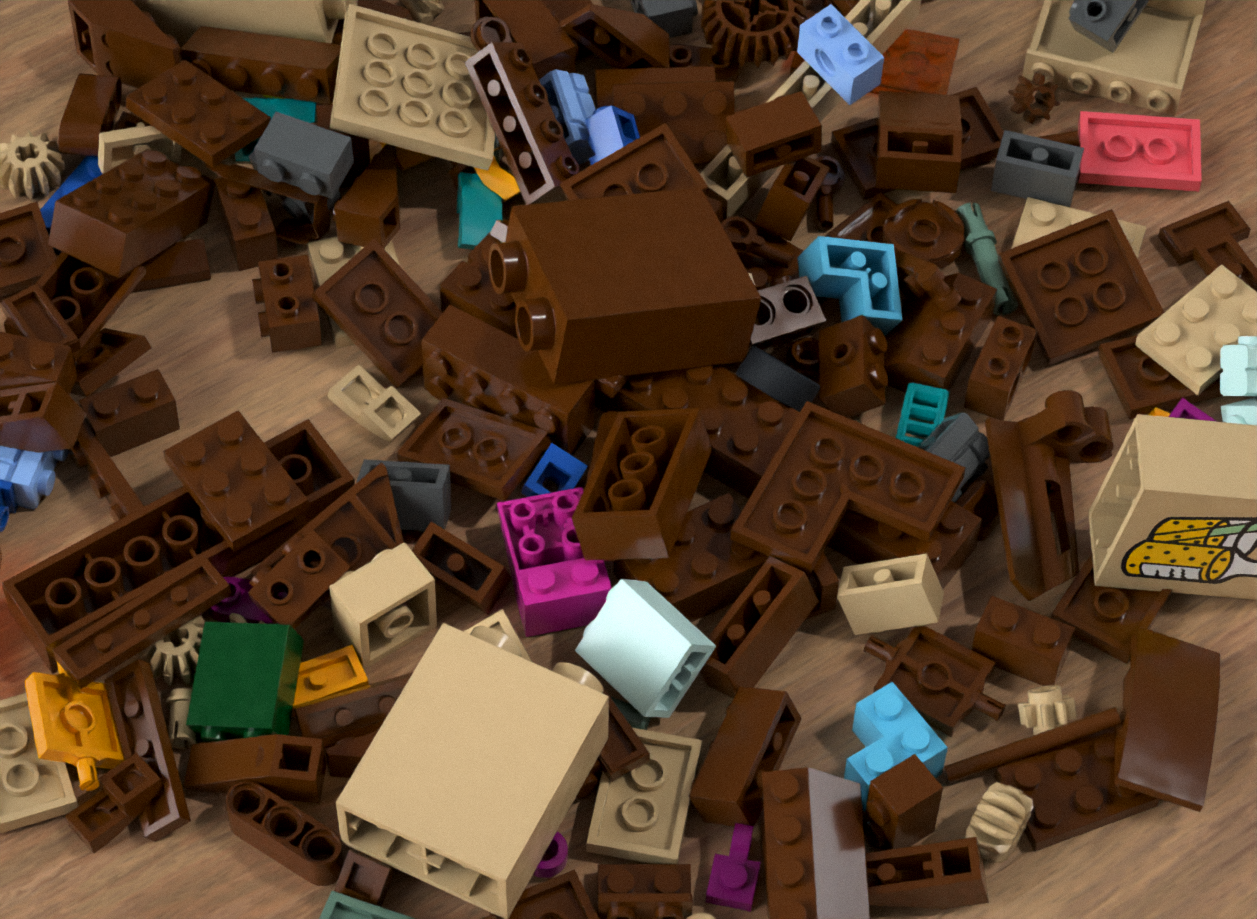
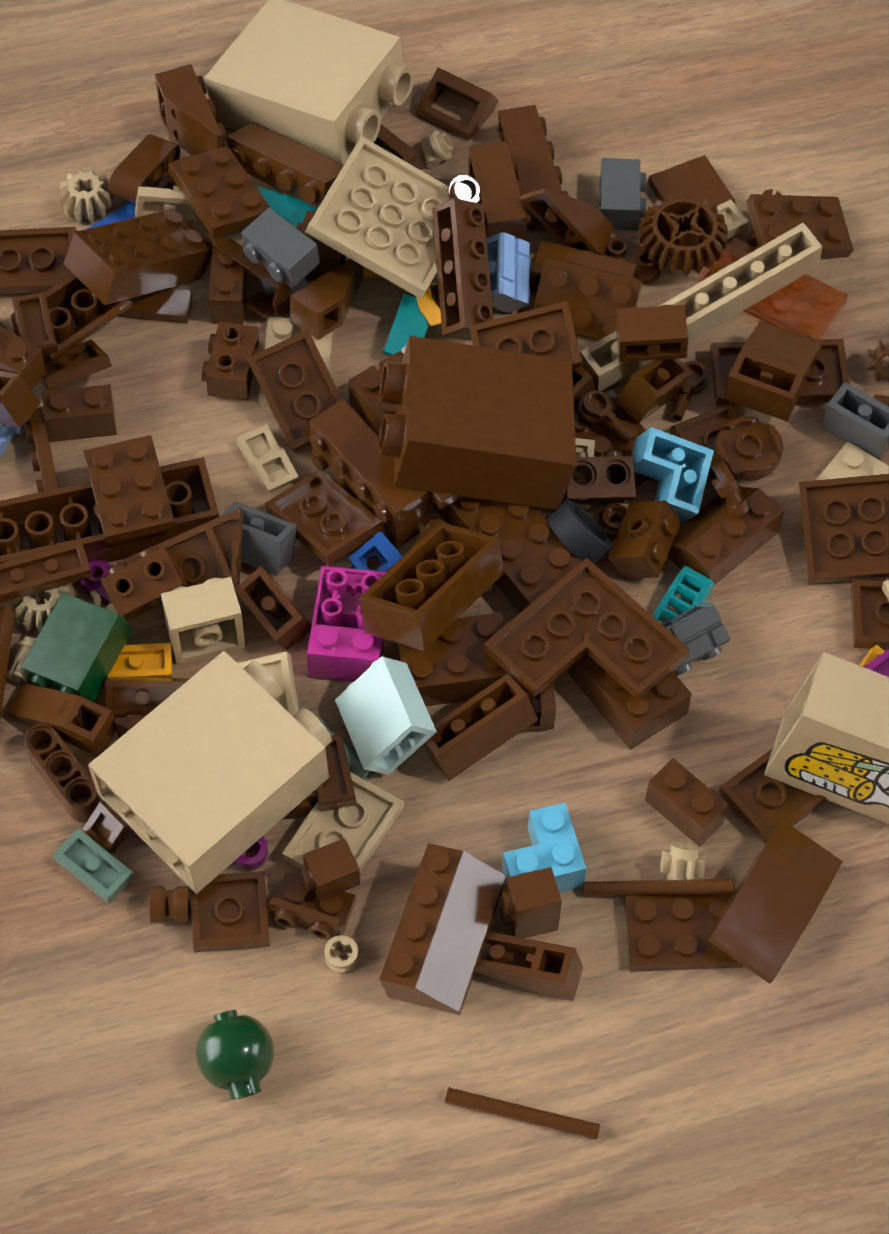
camera: 20 degrees right, 5 degrees up
brick [585,105,640,165] -> none
reddish brown brick [689,686,802,827] -> none
magenta plate [705,823,761,912] -> none
light blue brick [797,4,884,105] -> none
tan brick [837,553,944,635] -> none
reddish brown plate [863,626,1006,737] -> none
sand green pin [956,202,1019,316] -> none
reddish brown plate [956,480,1001,541] -> none
reddish brown brick [964,316,1037,420] -> none
tan gear [964,782,1033,863] -> none
reddish brown panel [985,390,1114,601] -> none
none -> reddish brown brick [300,838,360,901]

